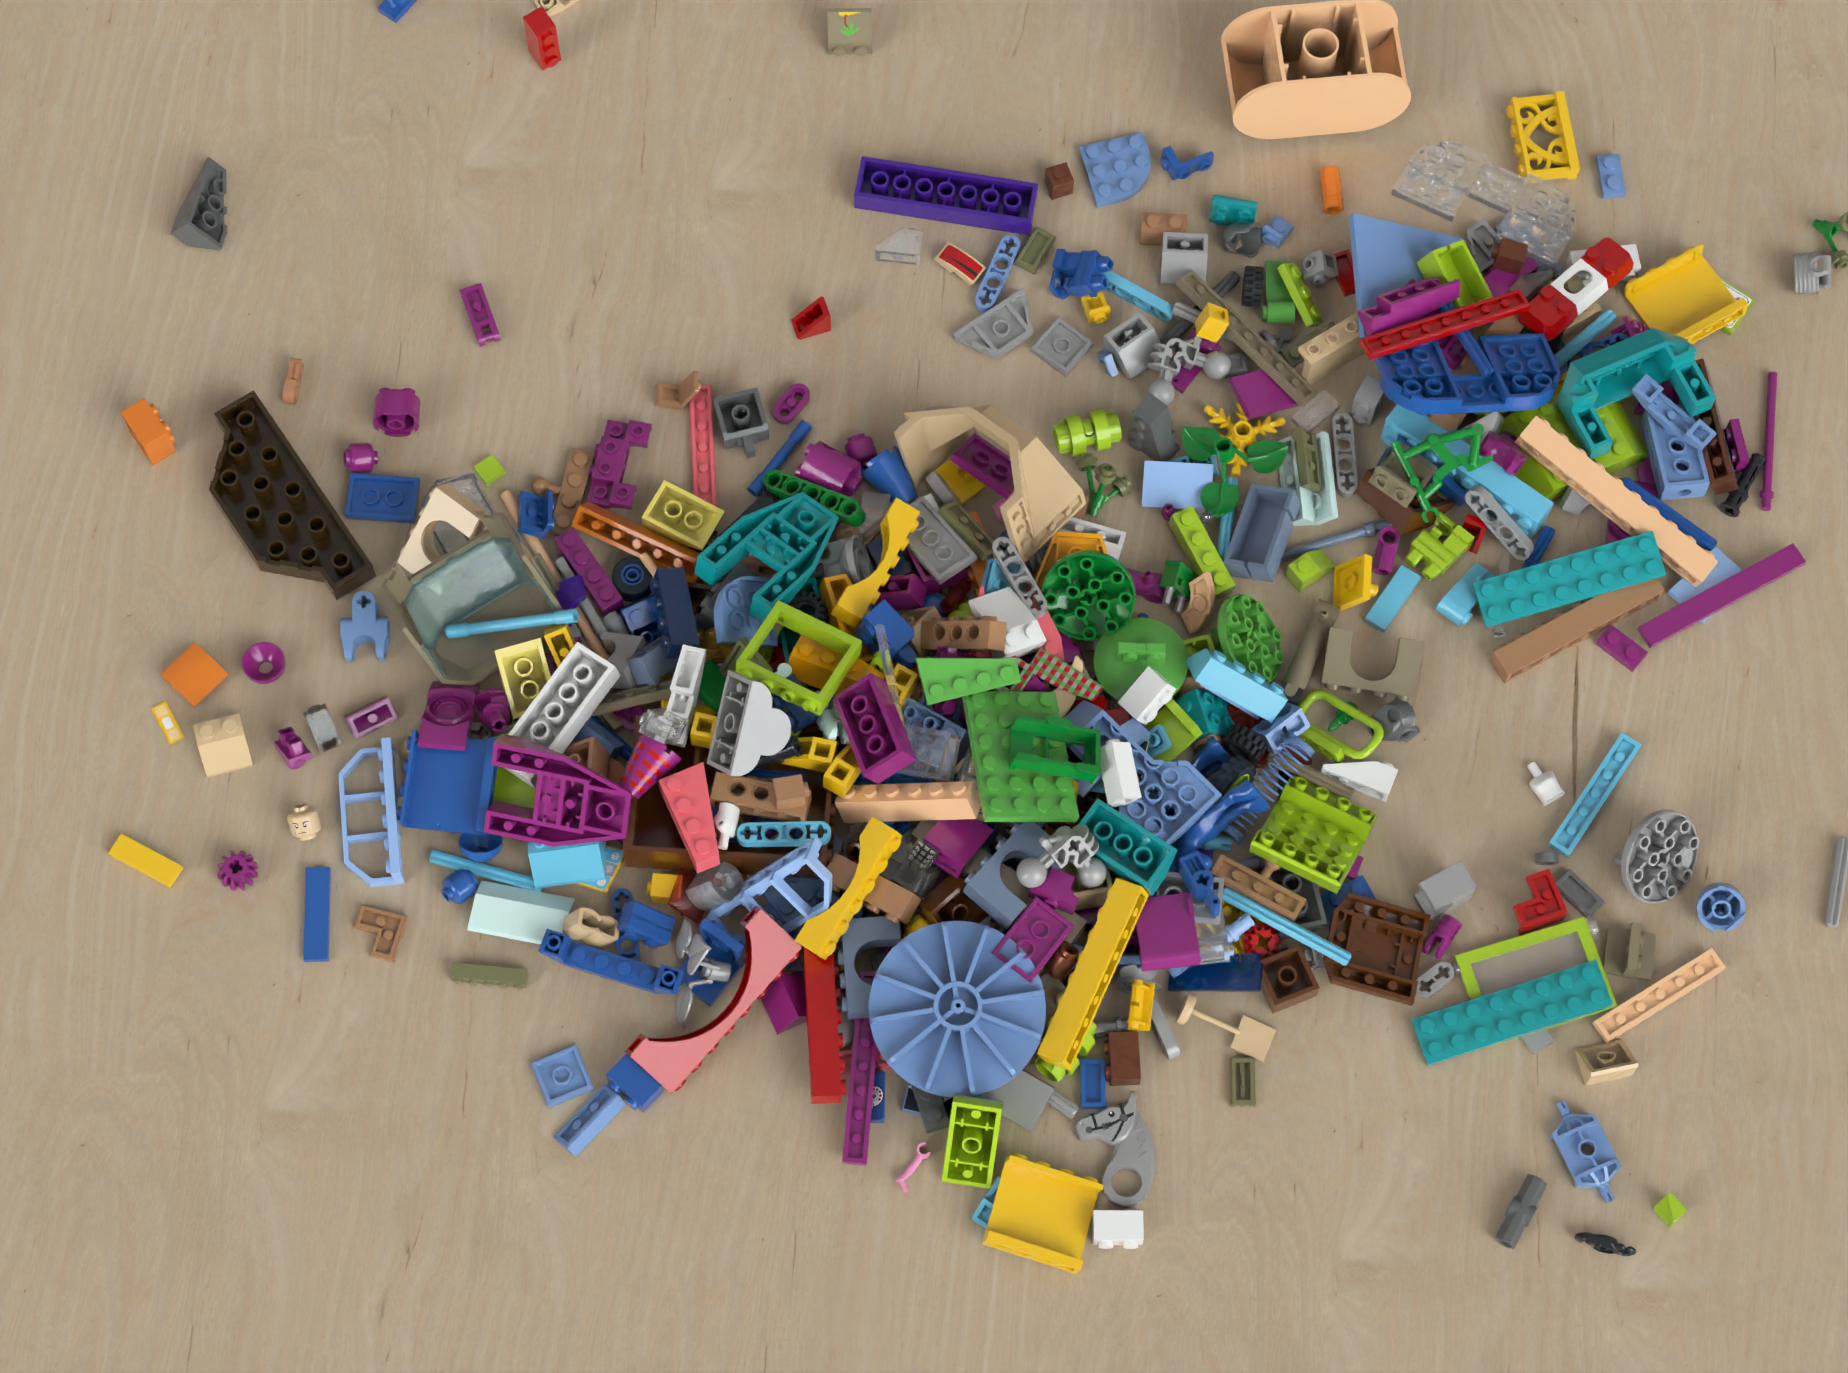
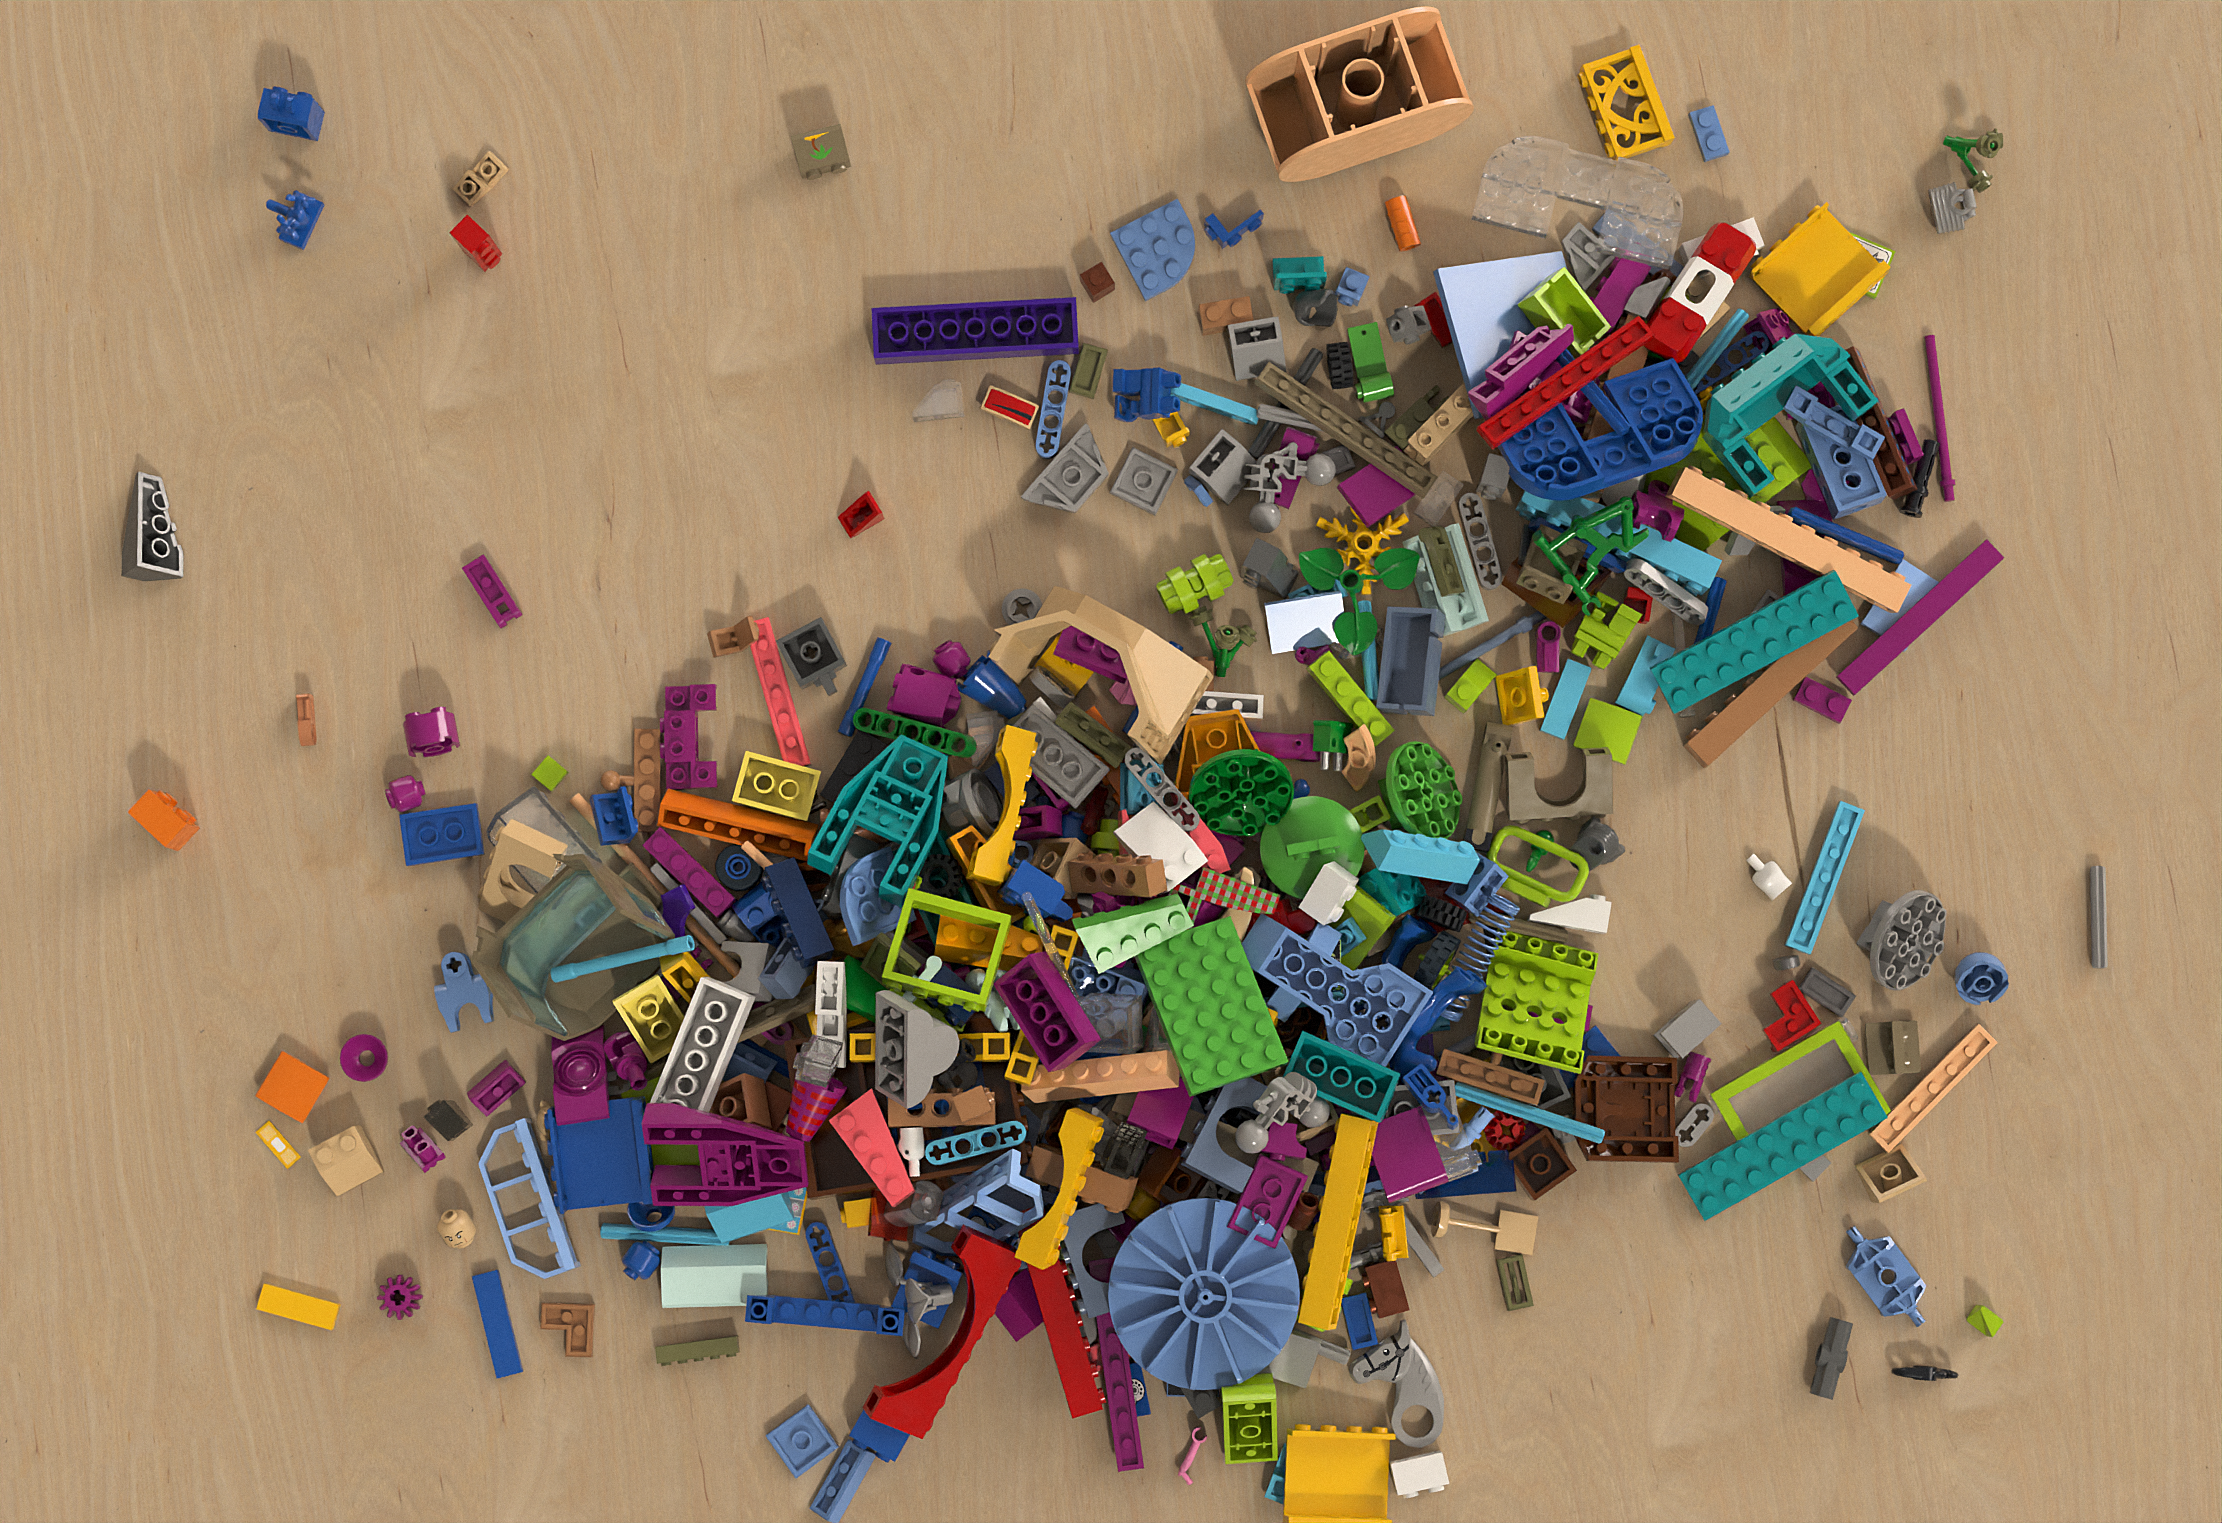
camera: 10 degrees left, 15 degrees up
dark brown brick [209,390,376,600] -> none
tan brick [562,908,619,948] -> none
blue brick [617,900,676,949] -> none
magenta plate [773,383,810,424] -> none
green piece [1009,716,1101,784] -> none
white brick [1100,739,1142,807] -> none
yellow panel [1195,302,1229,343] -> none
lime plate [1277,263,1323,327] -> none
copper brick [1491,237,1528,275] -> none
none -> lime slope [1573,698,1643,765]

